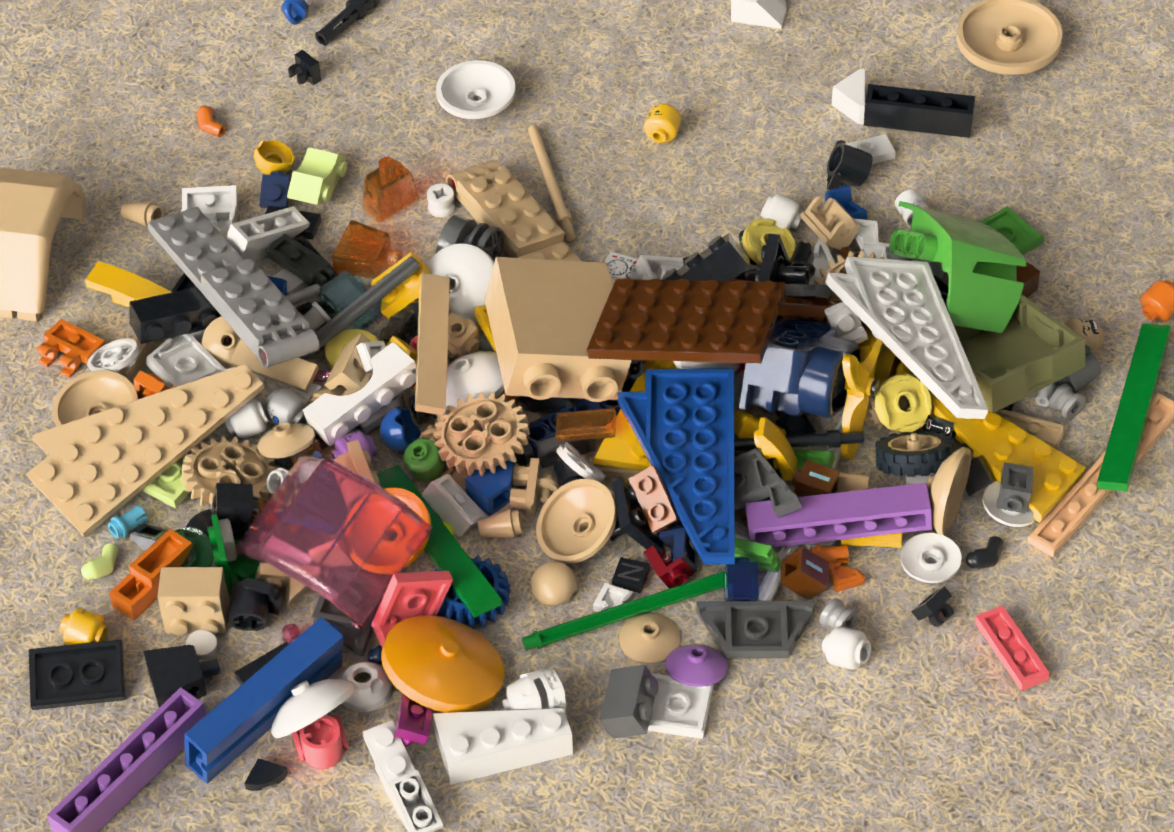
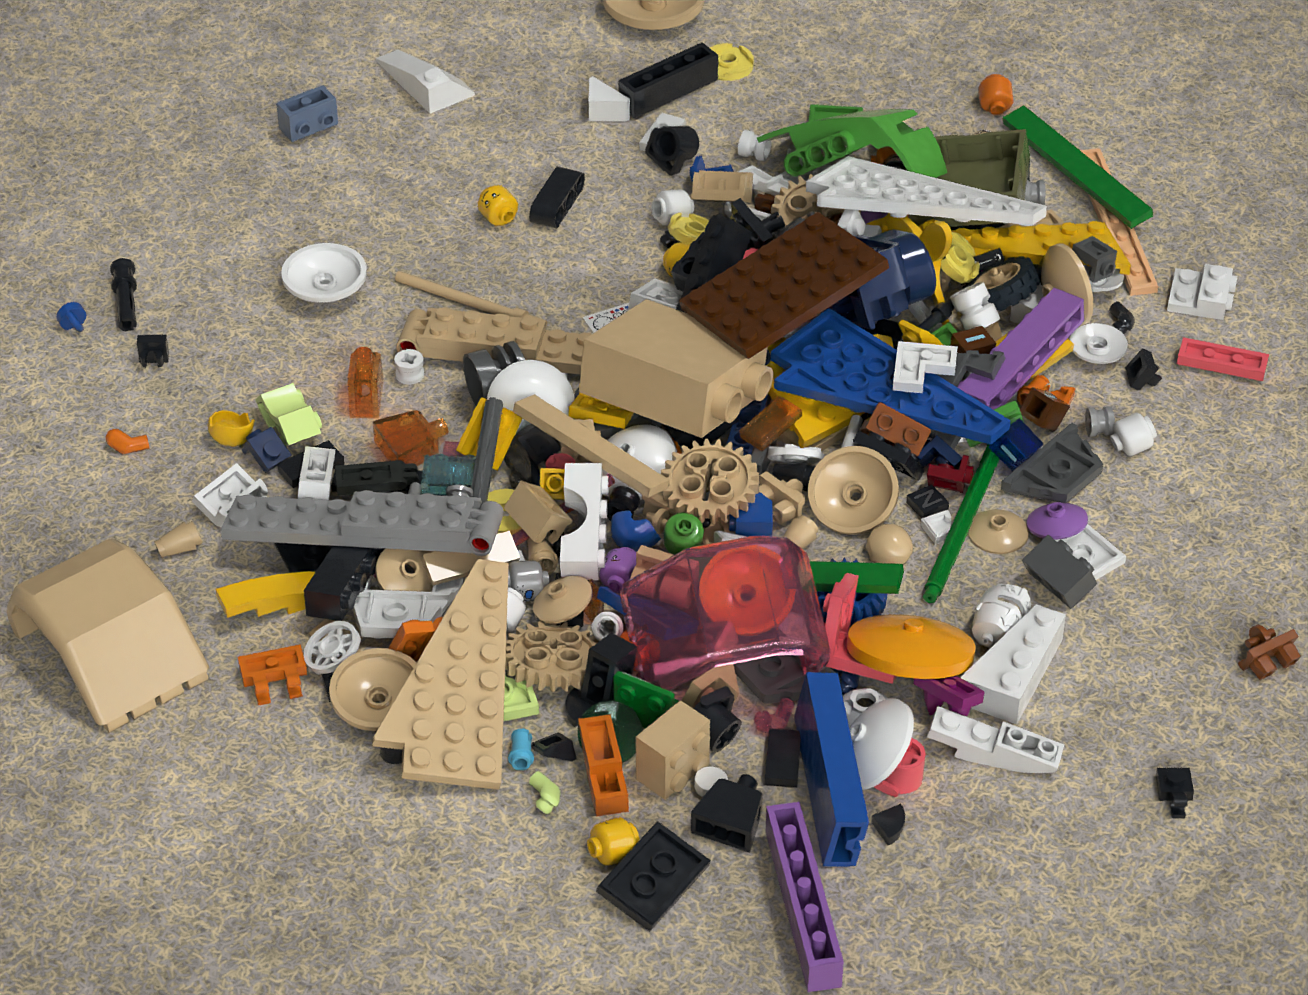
camera: 50 degrees left, 5 degrees down
white tile [356,340,386,373] -> none
none -> black beam [529,166,585,228]
none -> light yellow tile [710,43,754,81]
none -> white plate [893,341,957,393]
none -> white wheel [950,281,1000,330]
none -> white plate [1167,264,1237,320]

